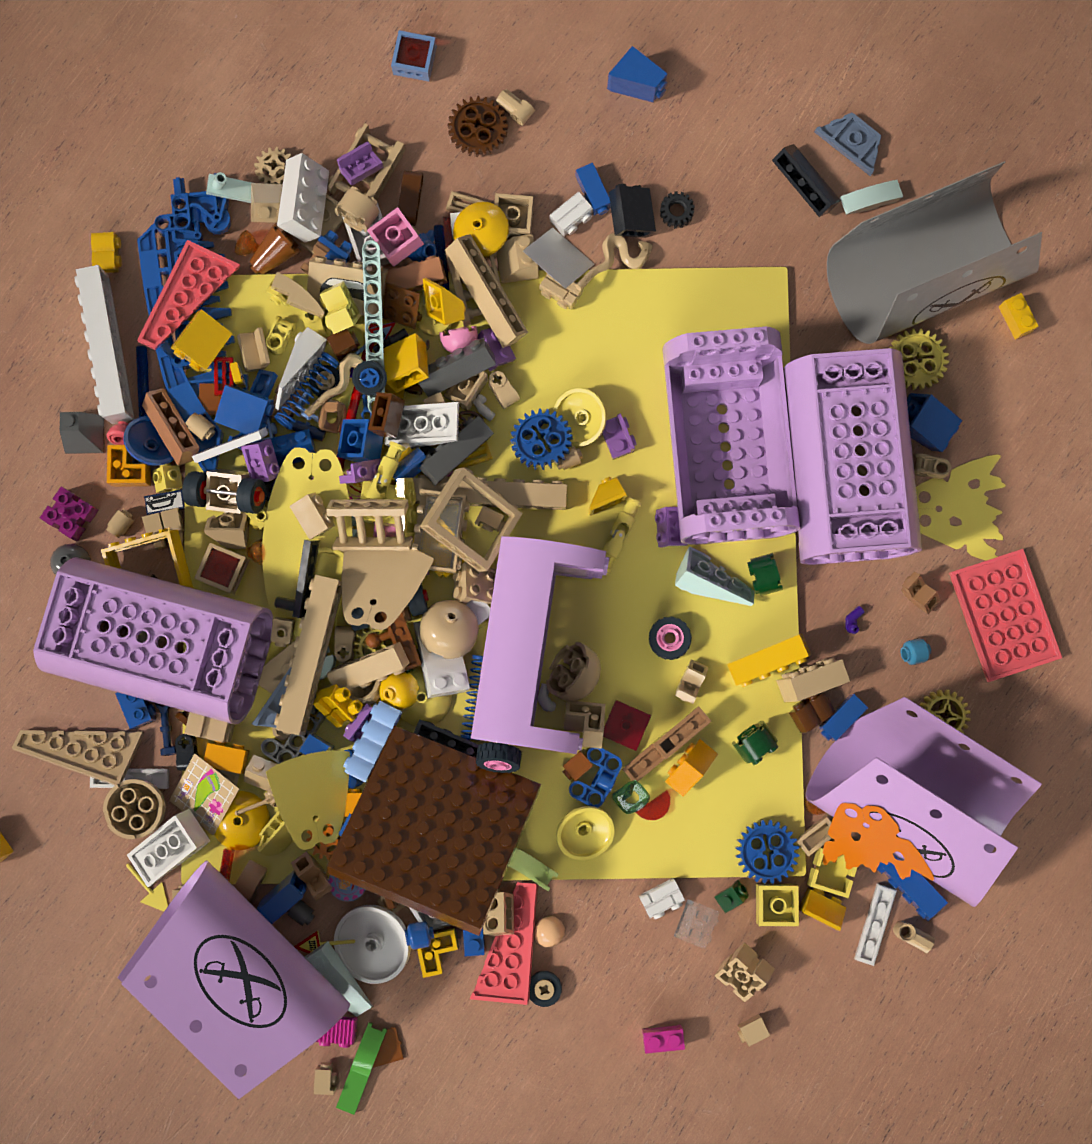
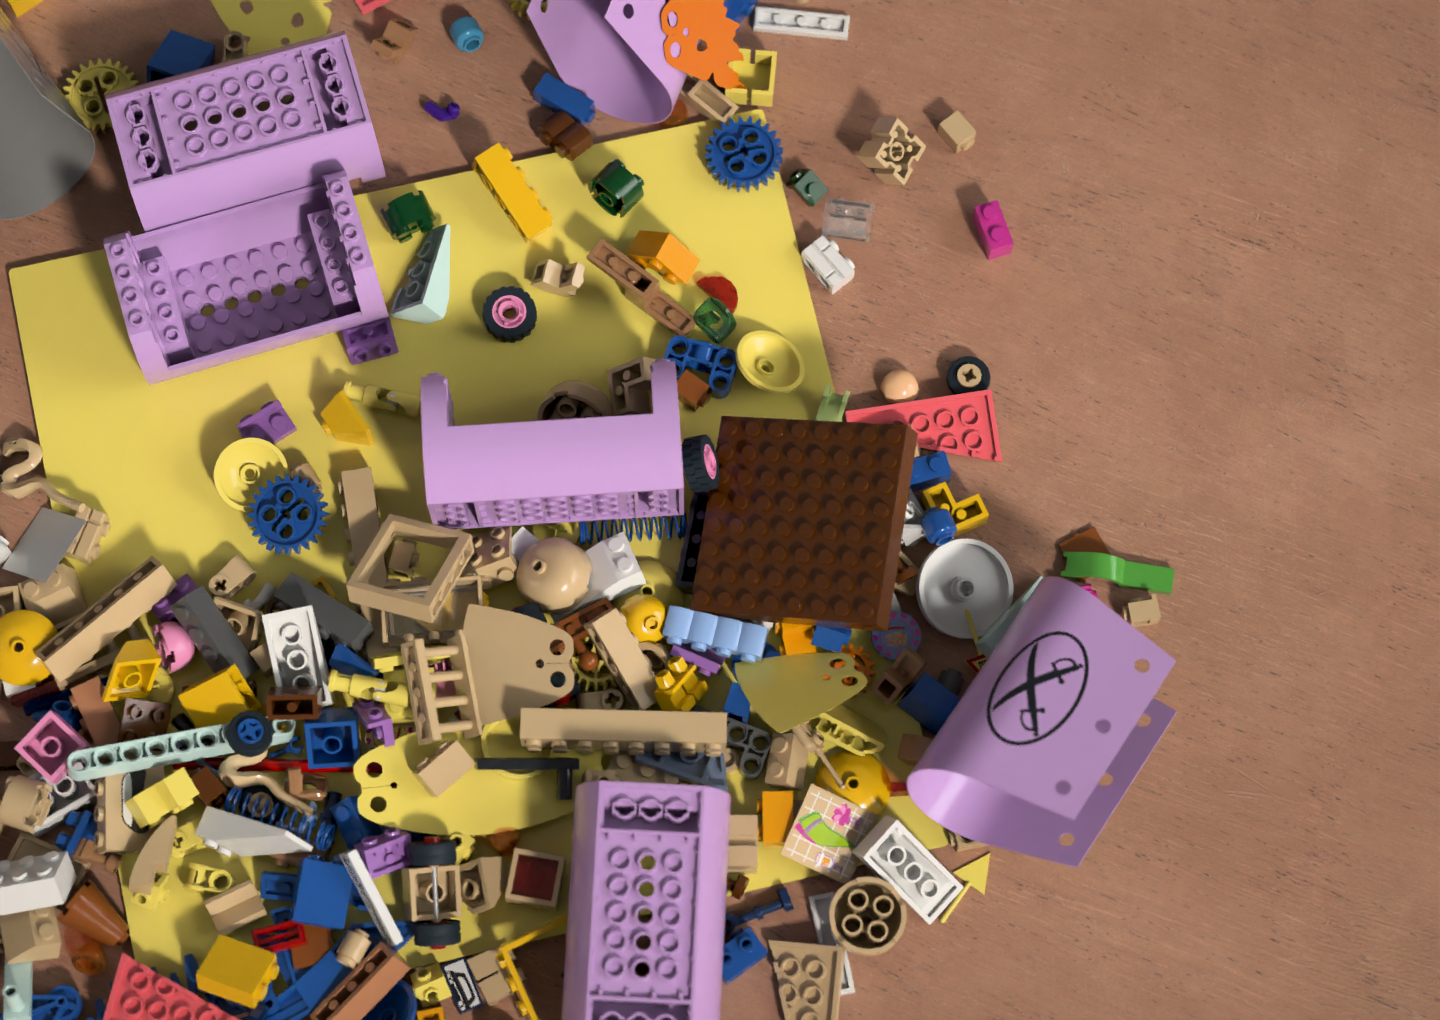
camera: 105 degrees left, 10 degrees down
black piece [175,734,199,771] -> none
yellow tile [230,362,246,388] -> none
dark red plate [603,700,652,751] -> none
light yellow brick [756,884,799,926] -> none
tan brick [776,657,850,702] -> none
yellow slope [799,888,846,931] -> none

